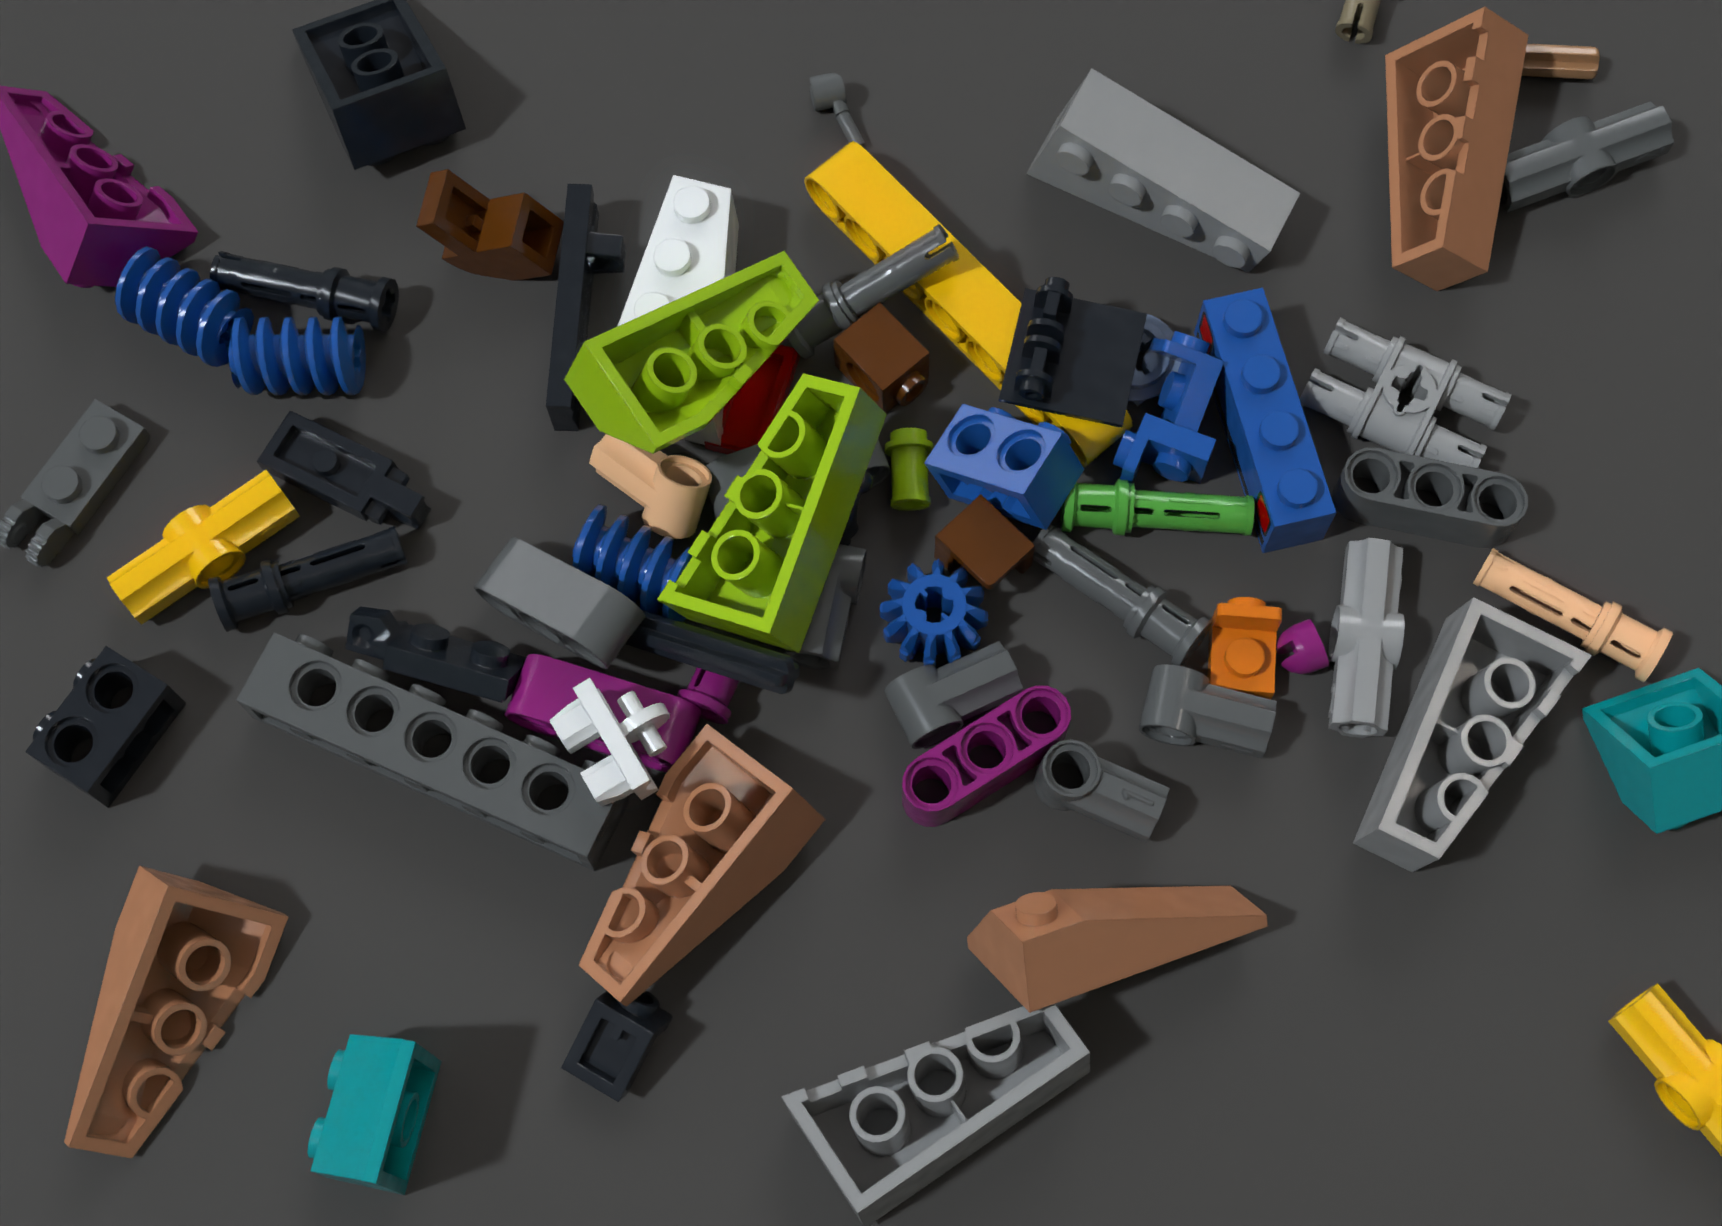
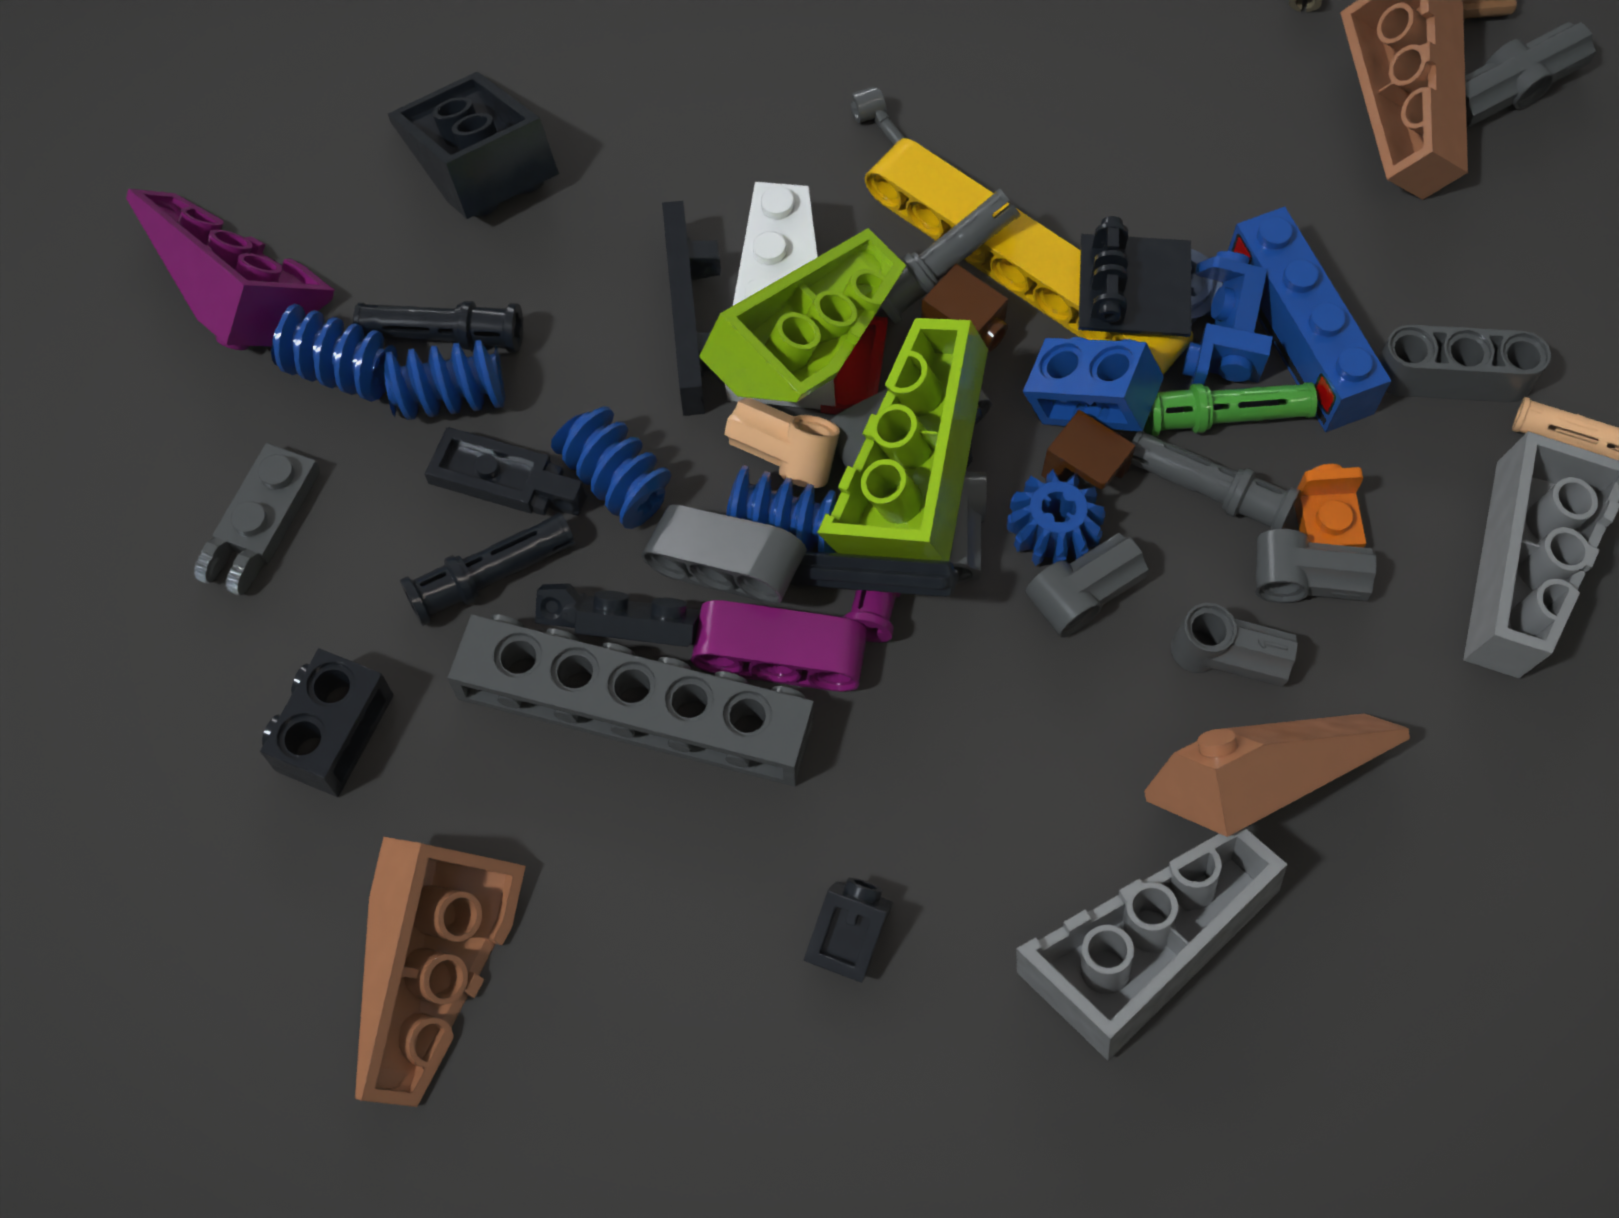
camera: 10 degrees left, 5 degrees down
yellow piece [107,470,300,625] -> none
teal slope [307,1034,442,1195] -> none
reddish brown brick [416,169,564,280] -> none
white hips [550,678,670,807] -> none
nougat wedge [579,724,826,1007] -> none
lime pin [885,428,933,511] -> none
magenta beam [902,686,1071,827] -> none
light grey wedge [1026,68,1300,273] -> none
magenta hinge [1276,619,1329,674] -> none
light grey pin [1300,317,1512,468] -> none
light grey piece [1328,537,1405,738] -> none
none -> blue piece [551,406,672,529]

